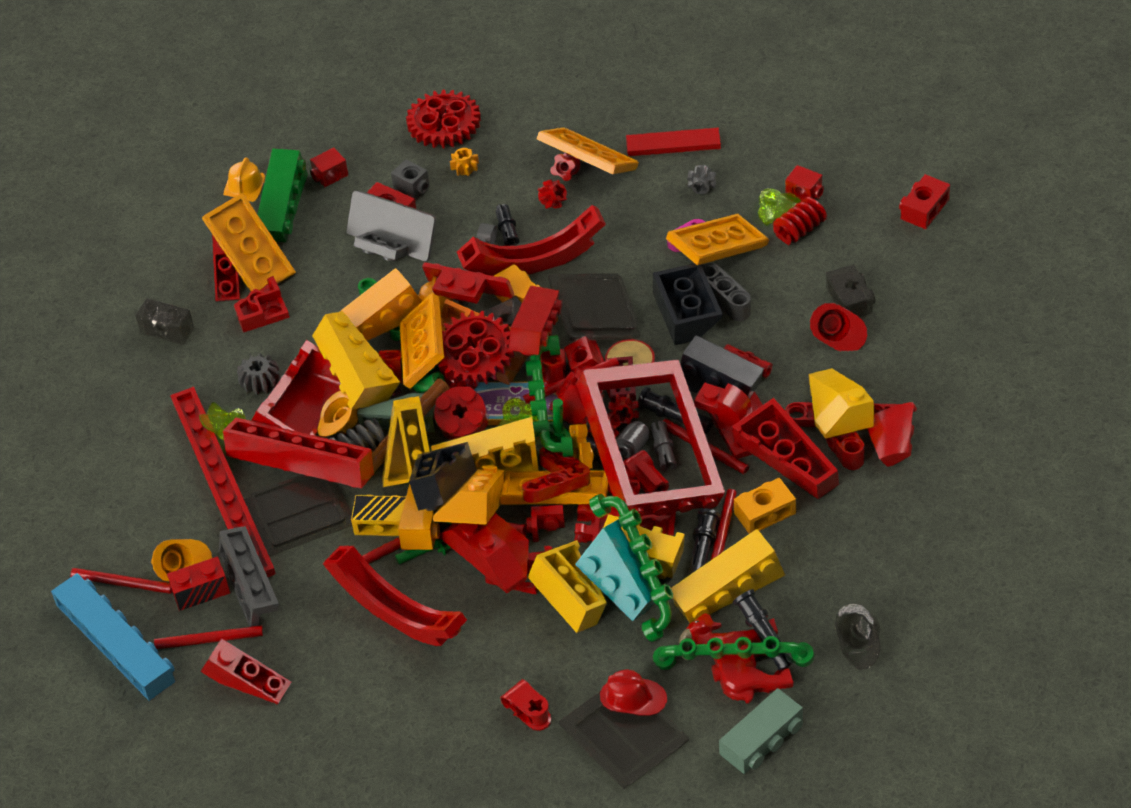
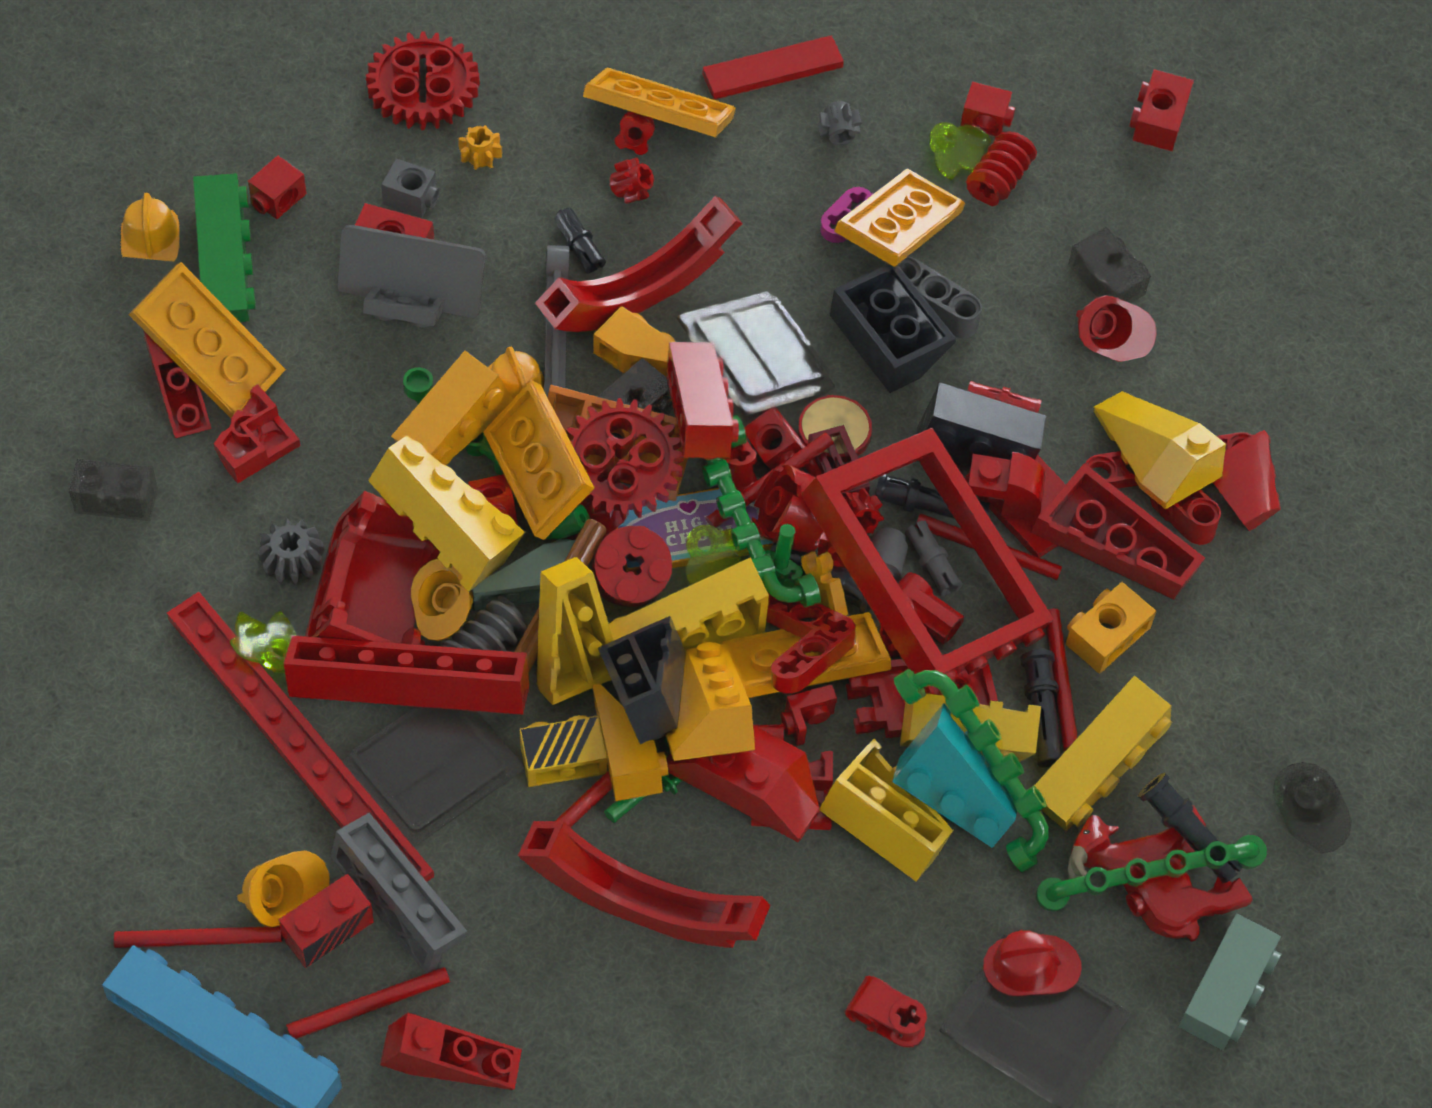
camera: 25 degrees left, 10 degrees up
red bracket [422,262,514,303] -> none

